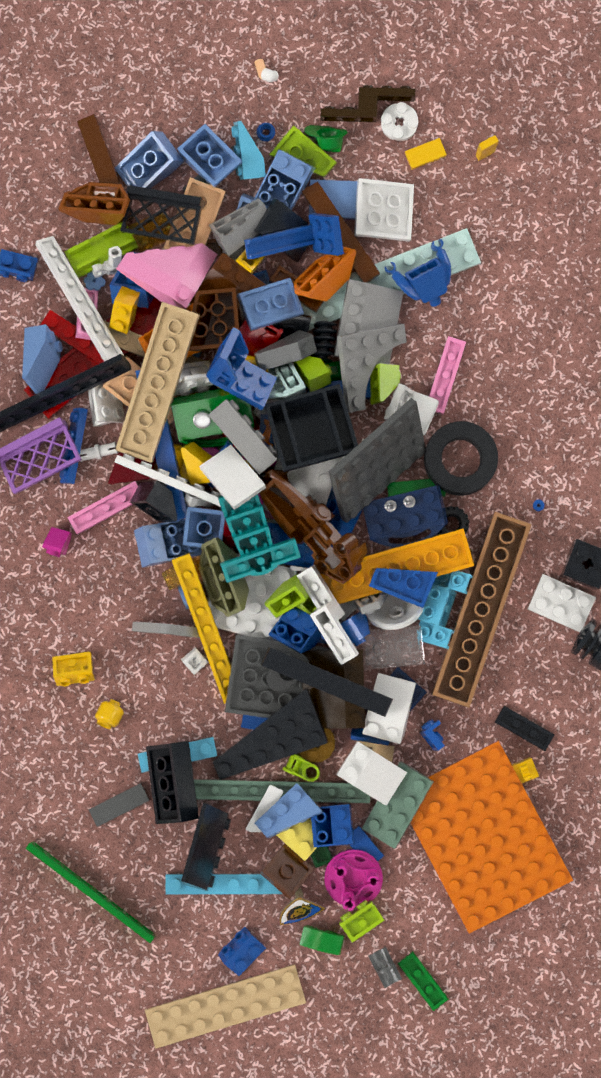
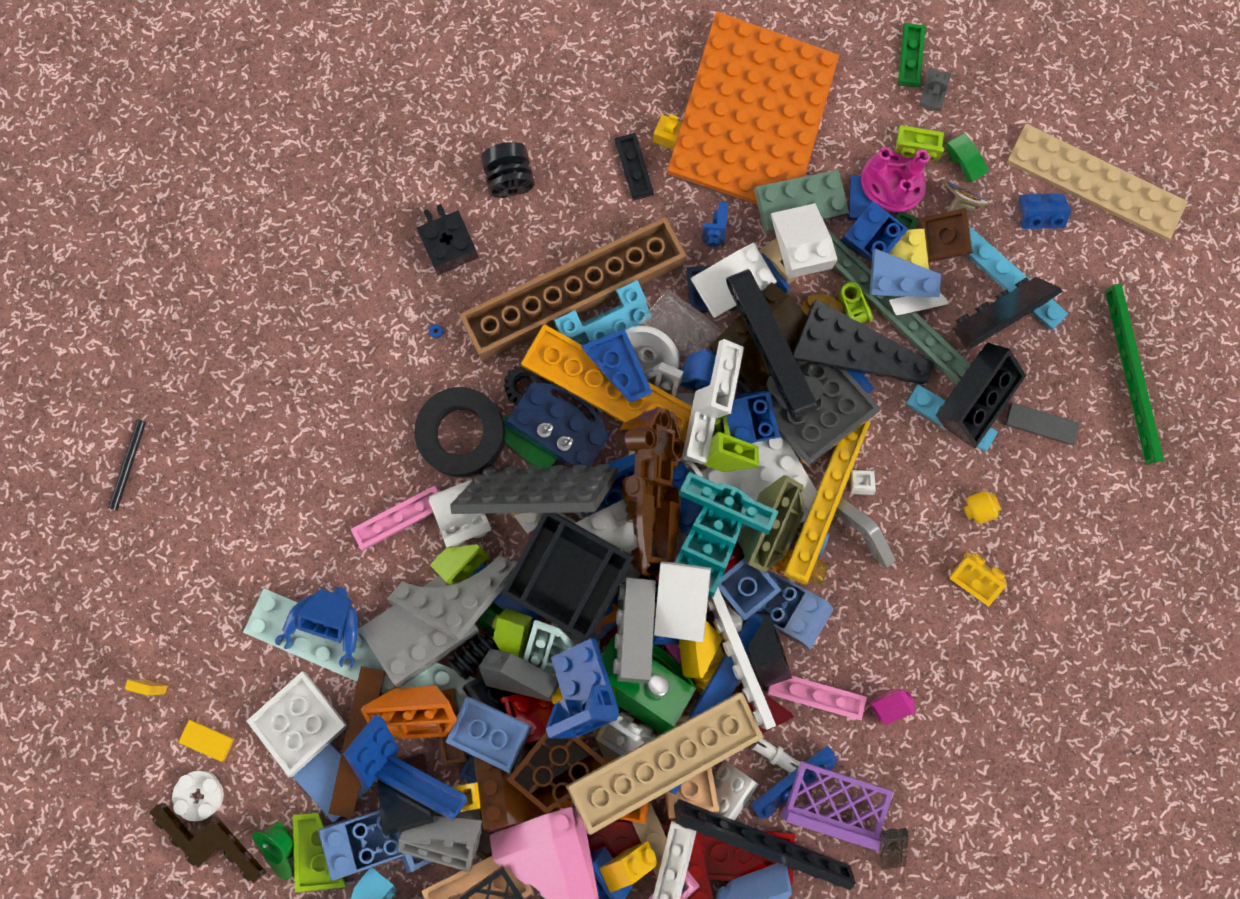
camera: 140 degrees left, 5 degrees down
white plate [528,574,596,632] -> none

